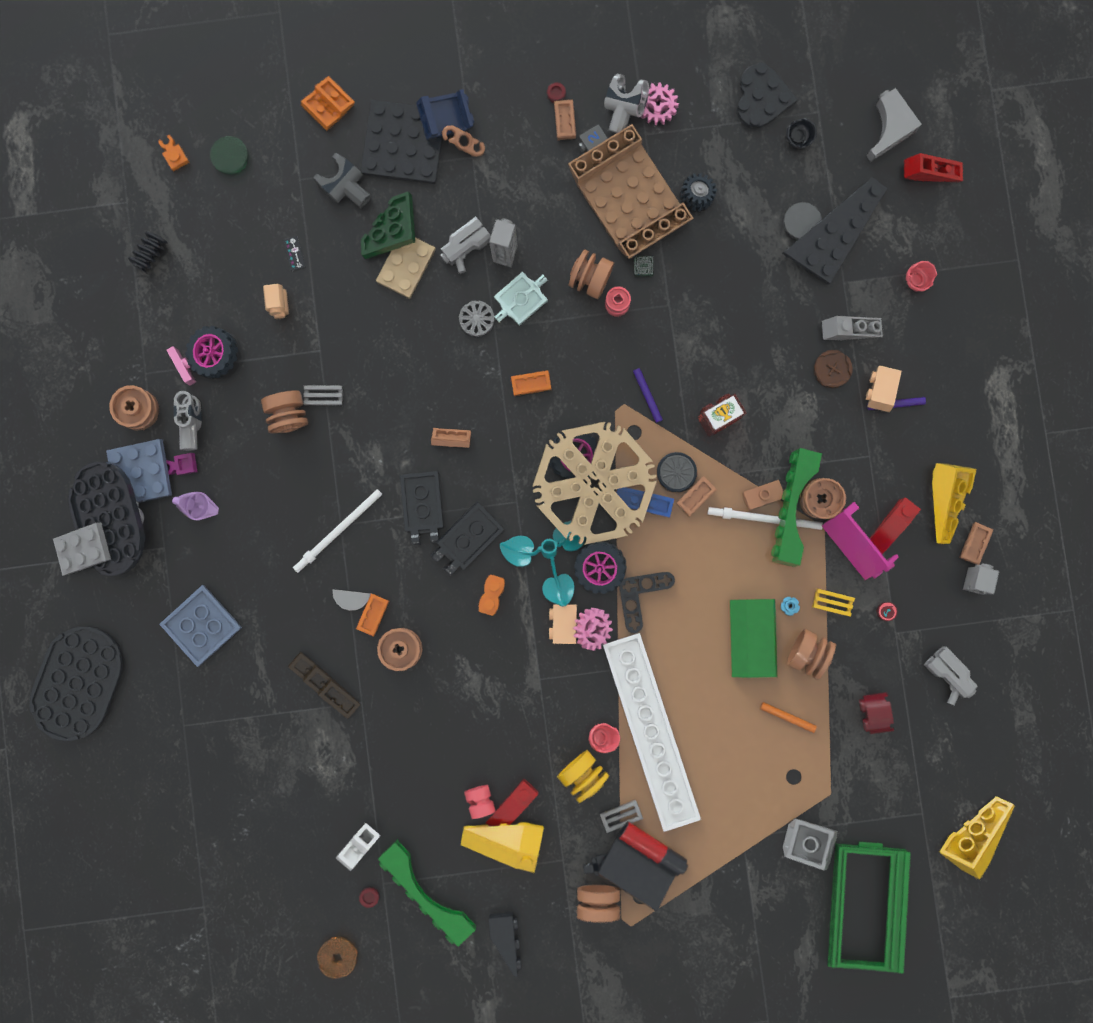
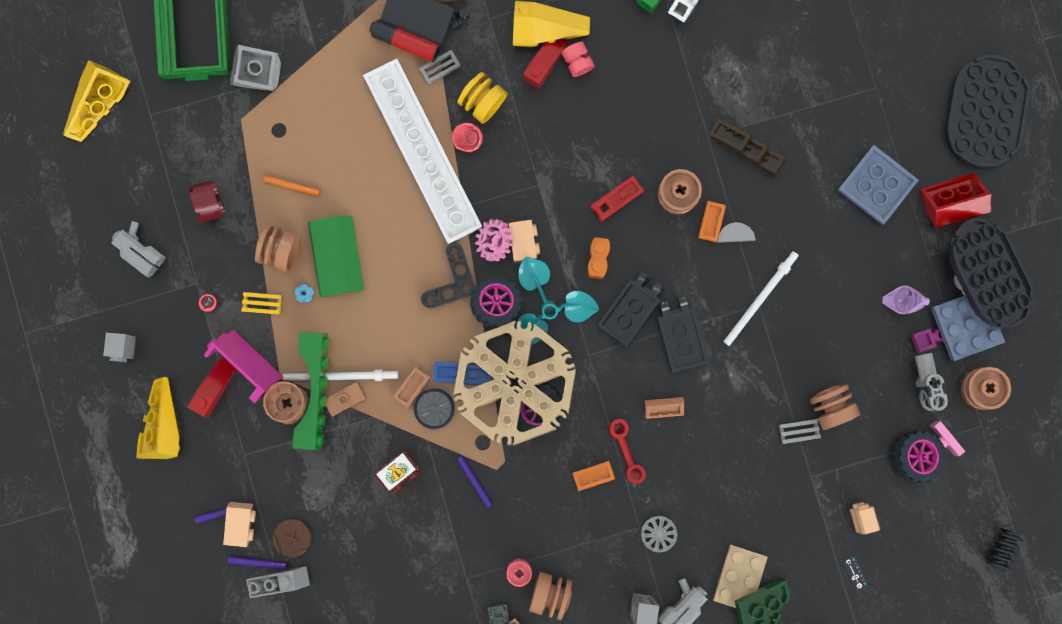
camera: 160 degrees right, 0 degrees up
light grey plate [53,523,111,576] -> none
light aqua plate [494,272,548,326] -> none
nougat plate [959,522,993,565] -> none
none -> dark purple bar [227,556,287,570]
none -> red plate [590,176,644,222]
none -> red piece [608,419,646,484]
none -> red slope [920,173,991,228]

